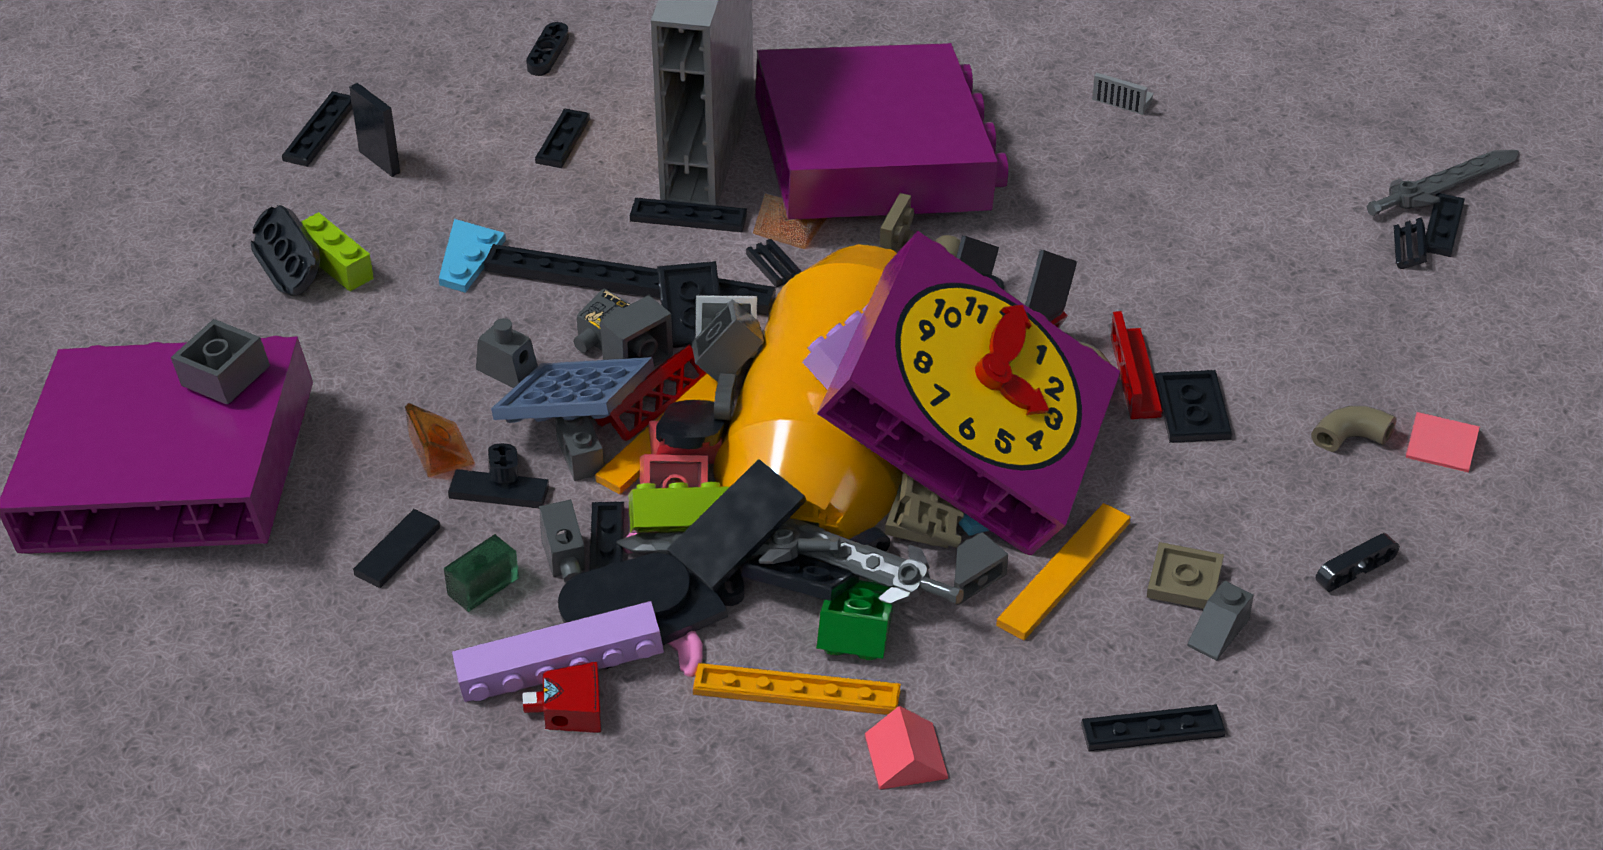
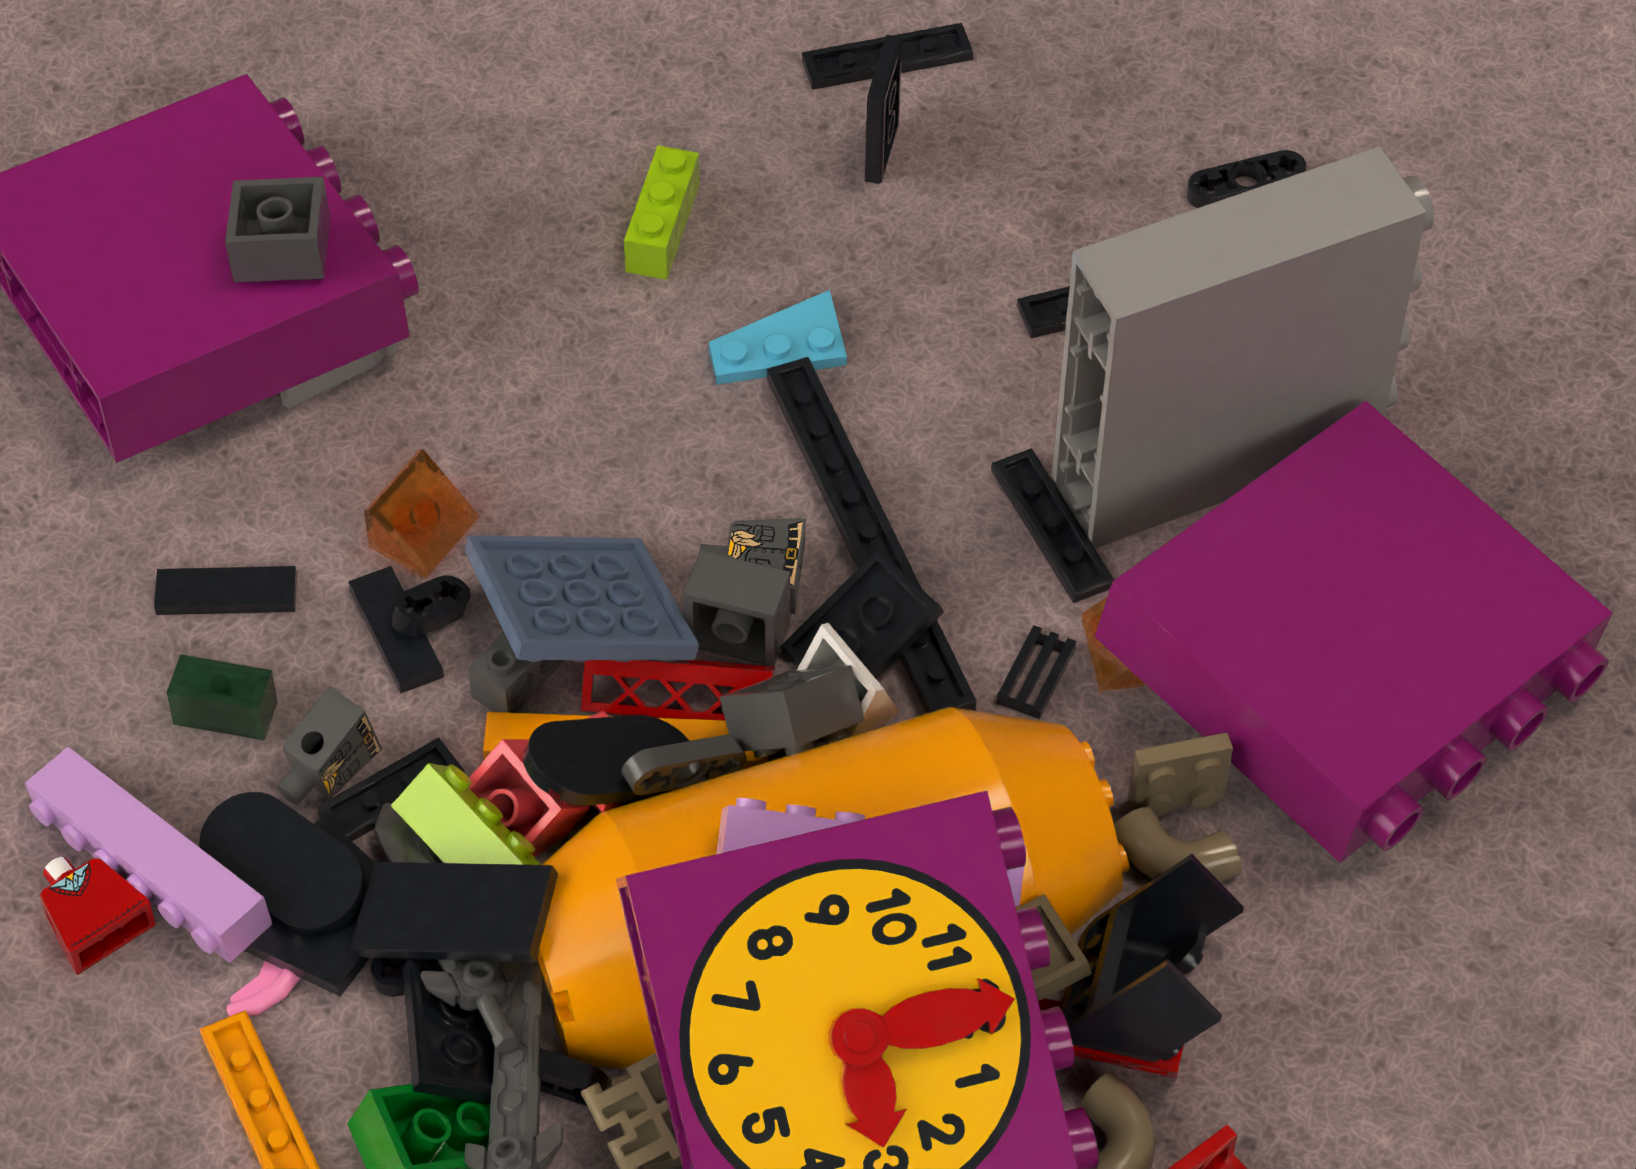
camera: 55 degrees right, 10 degrees up
black tile [251,205,320,296] -> none
dark grey torso [476,318,538,388] -> none

